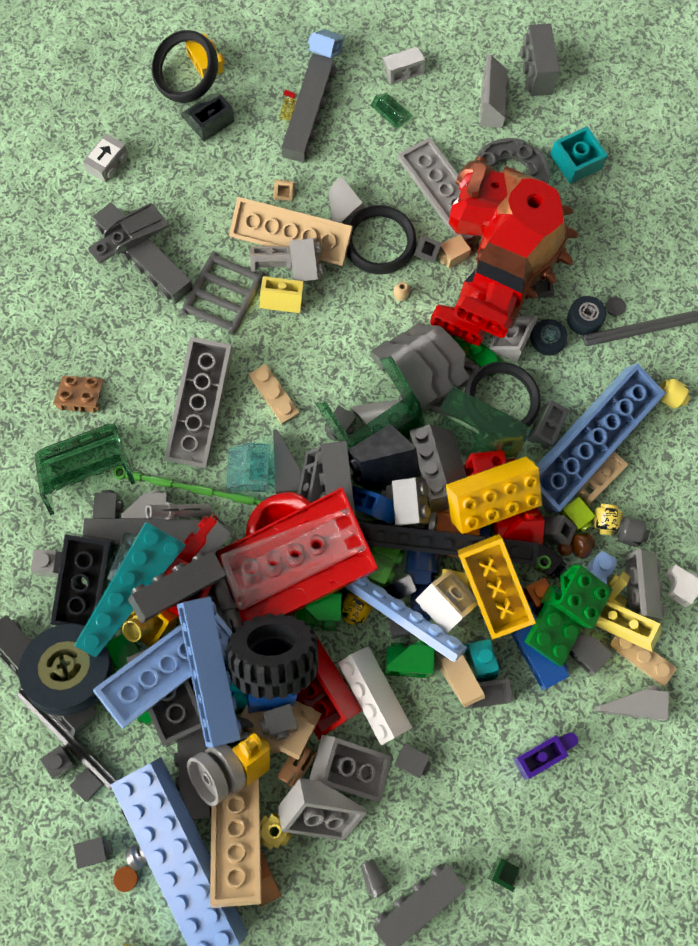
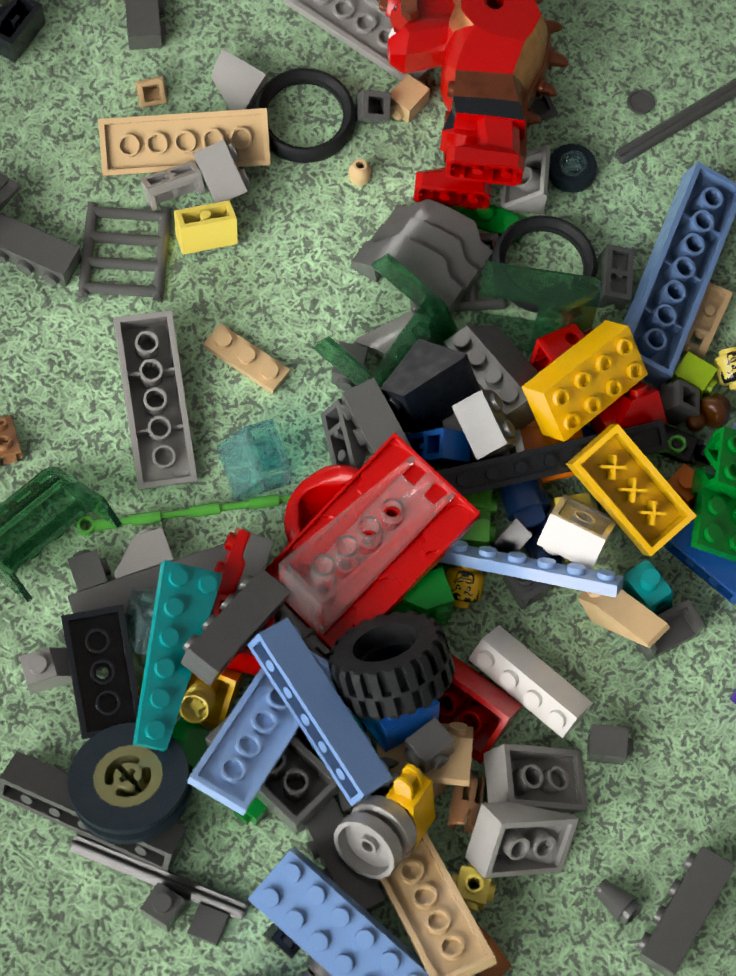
camera: 20 degrees left, 5 degrees down
light grey pin [145,502,211,520] -> none
dark grey slope [273,430,301,494] -> none
green slope [384,641,434,678] -> none
black wheel [567,296,607,336] -> none

